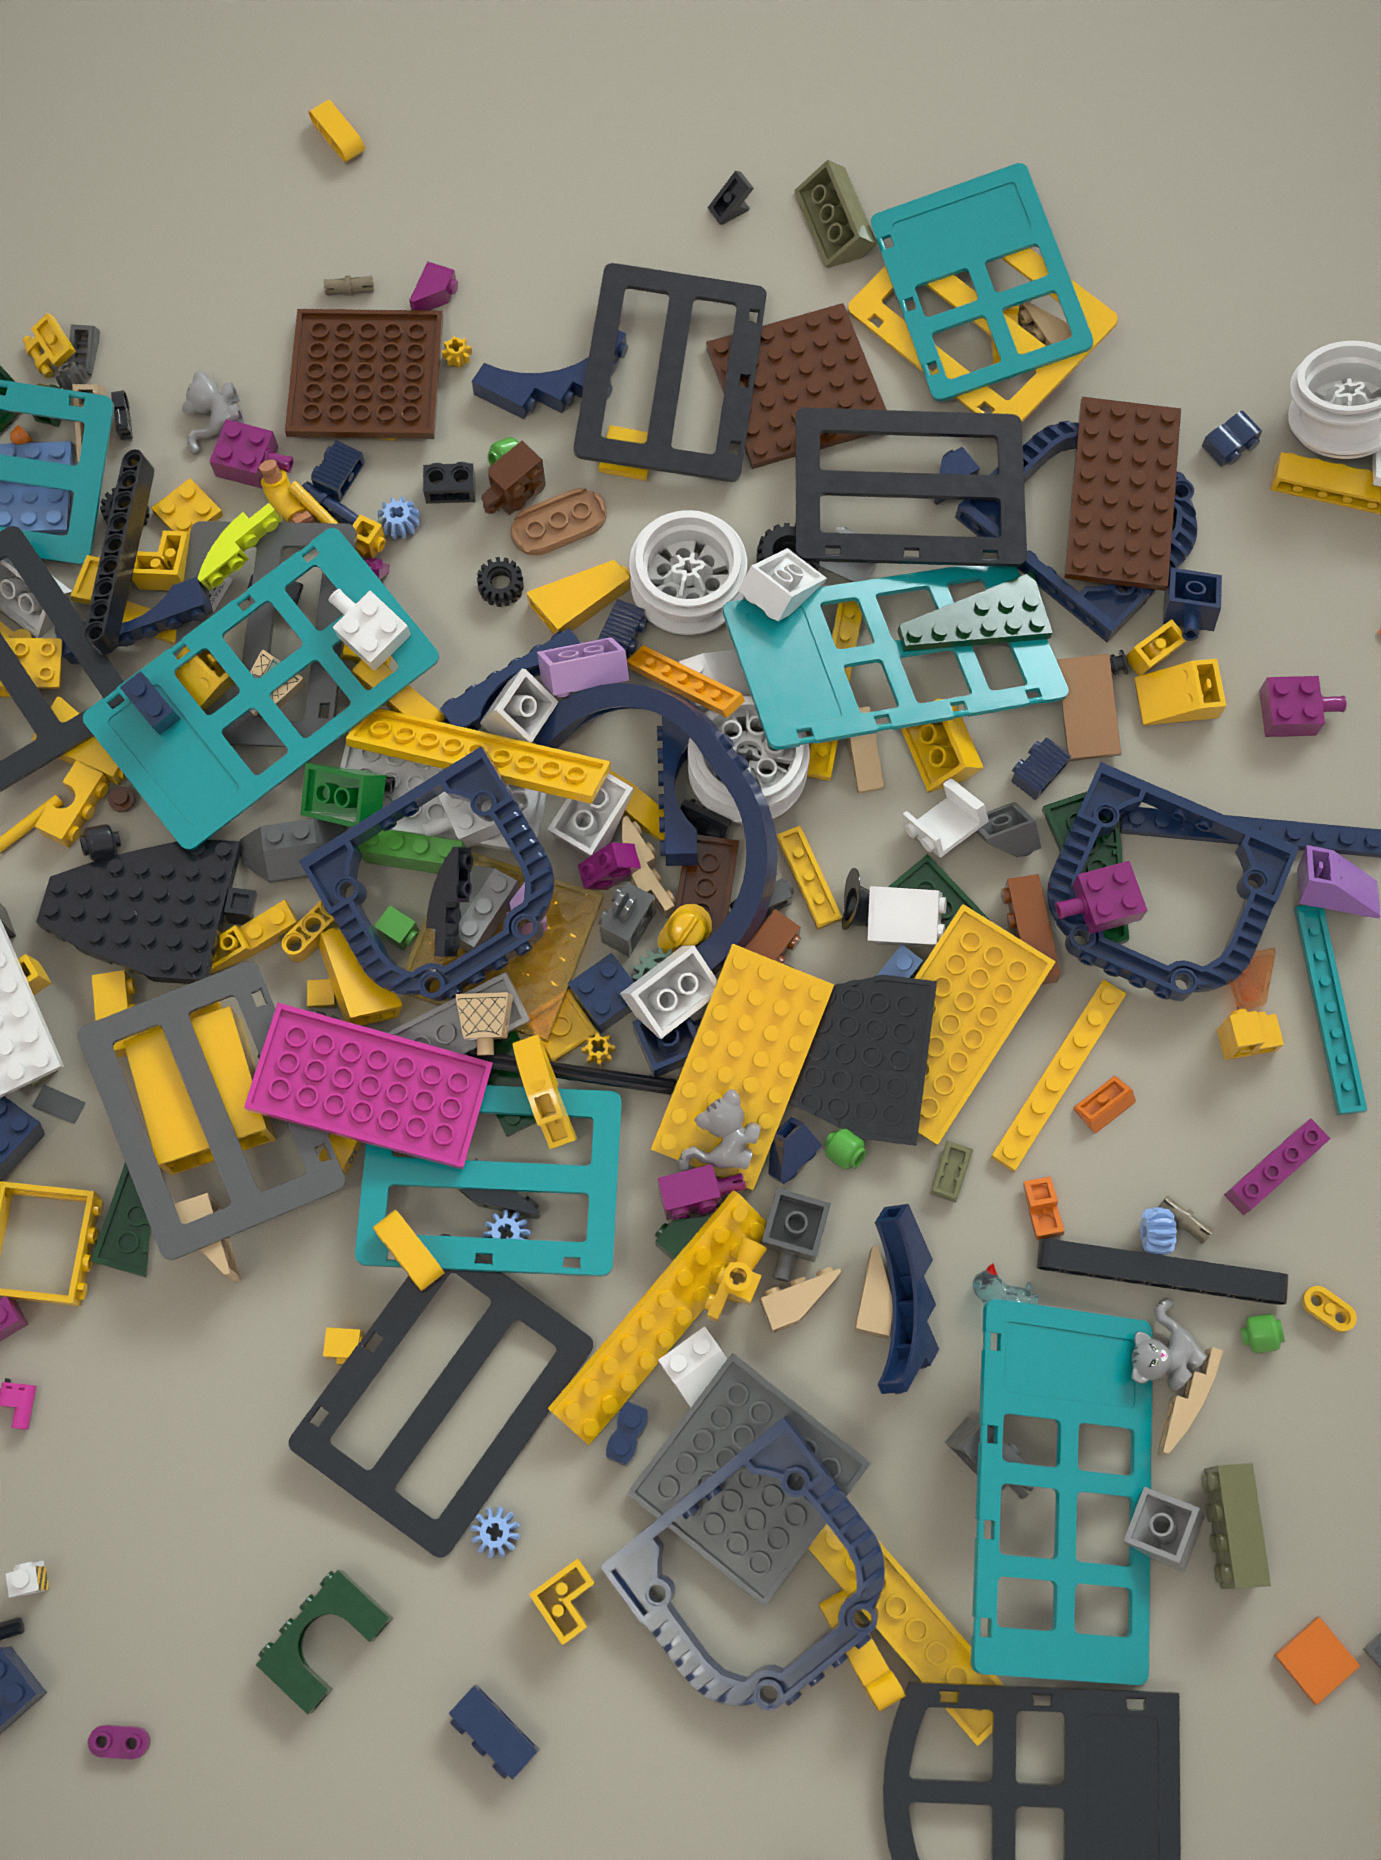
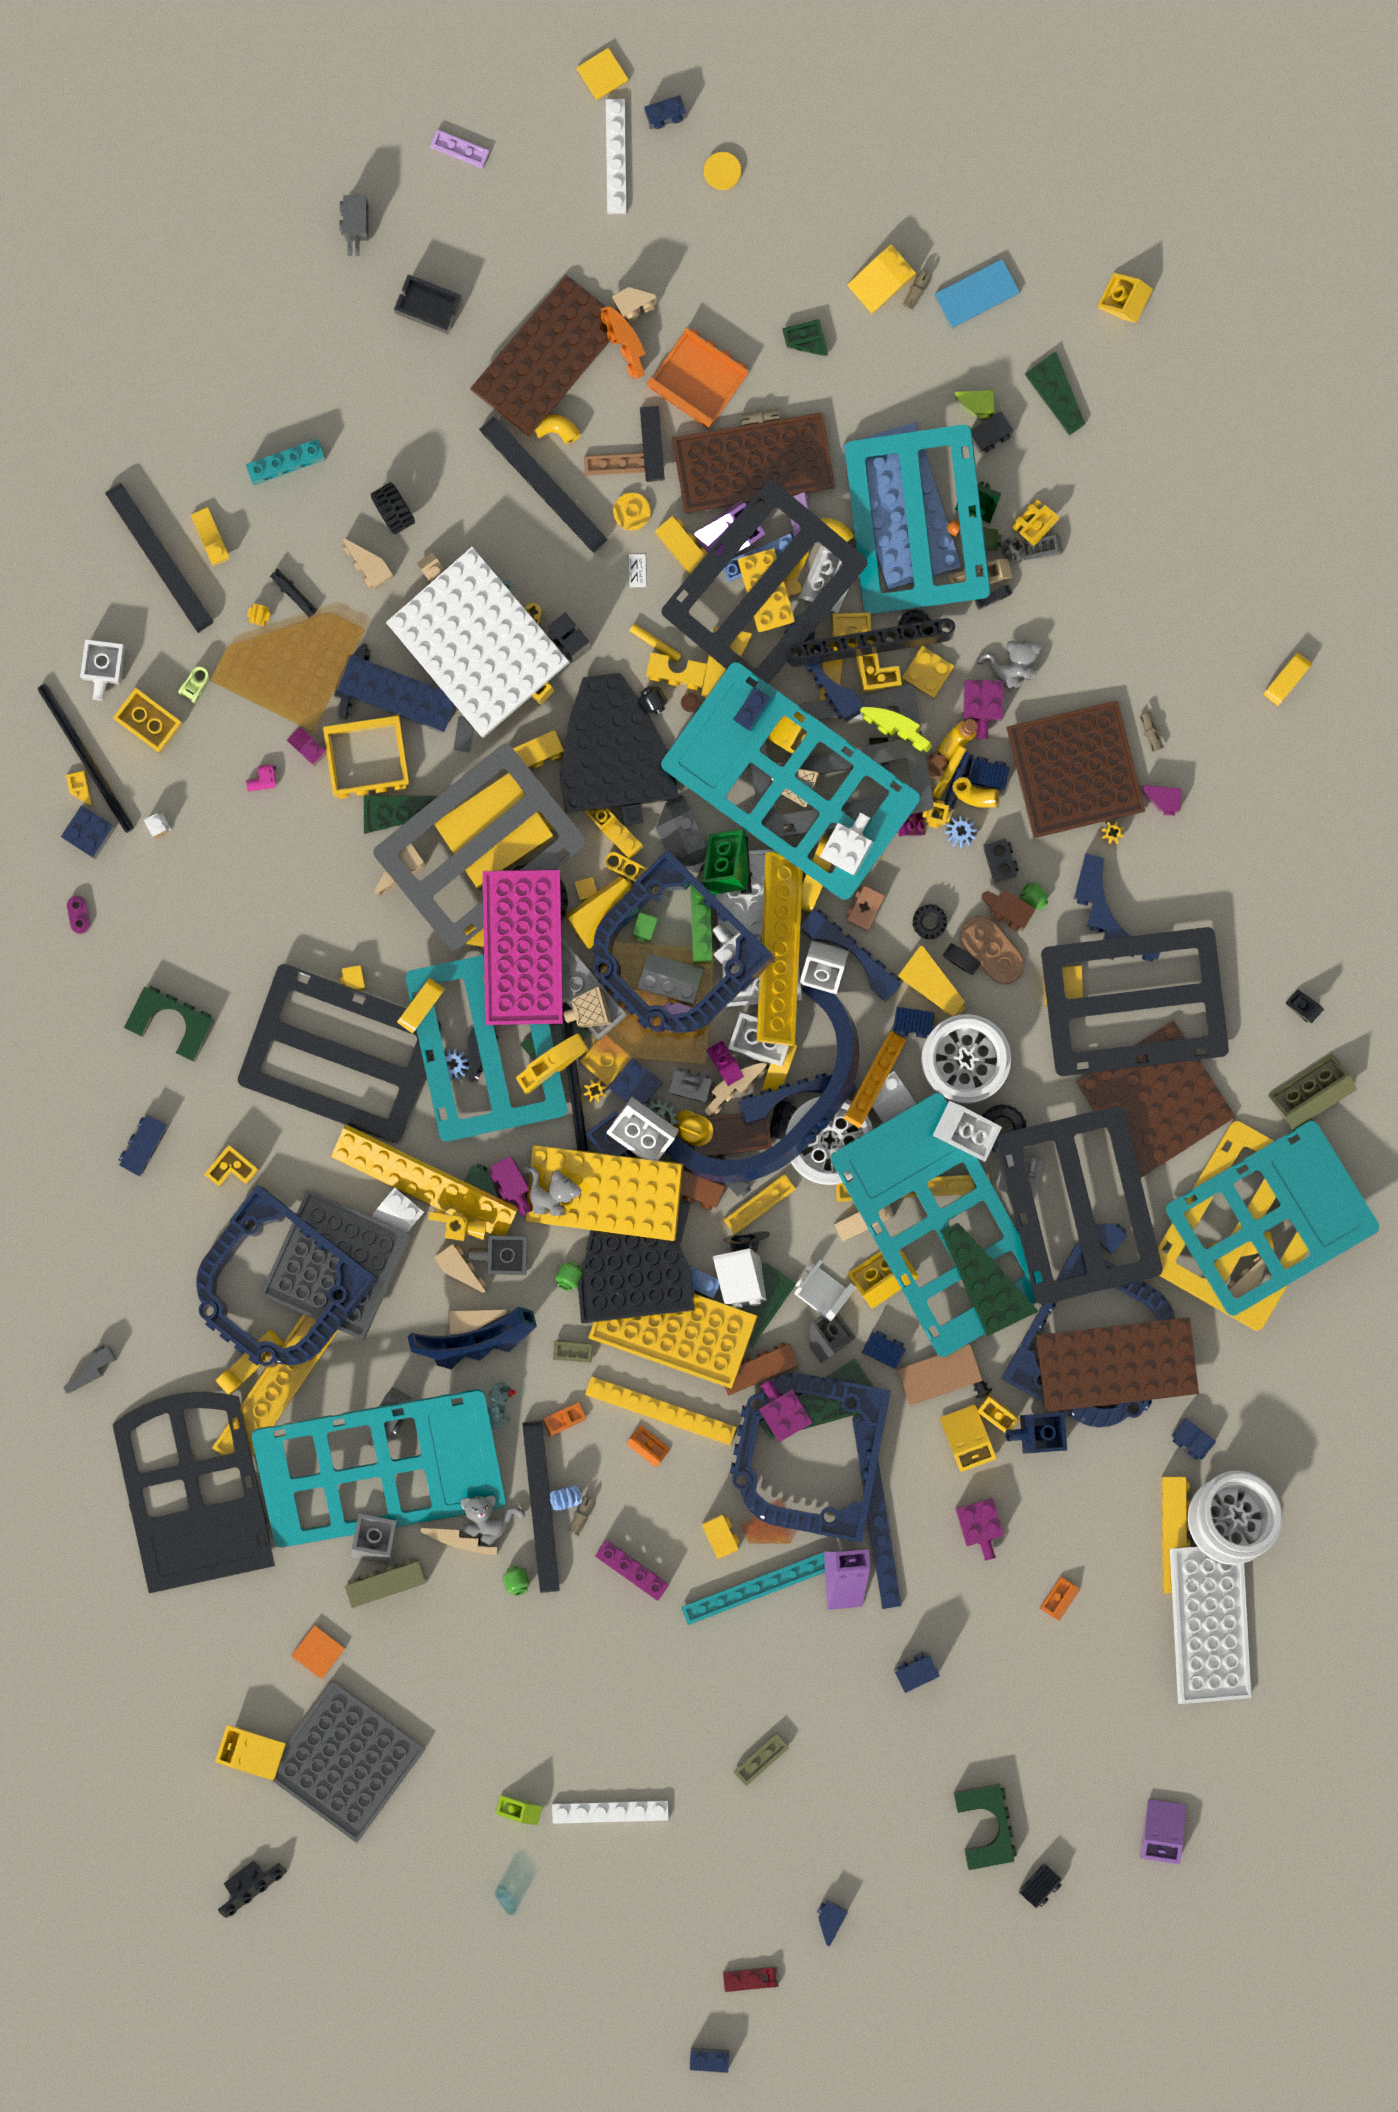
camera: 80 degrees right, 15 degrees up
black slope [426,847,473,957] -> none
light blue gear [471,1507,521,1558] -> none
lavender brick [537,637,629,697] -> none
dark blue brick [606,1402,648,1467] -> none
dark blue slope [768,1117,822,1184] -> none
yellow plate [1301,1286,1357,1333] -> none
none -> nougat brick [845,886,885,931]
none -> black tyre [943,943,981,975]
none -> yellow cylinder [953,777,1000,808]

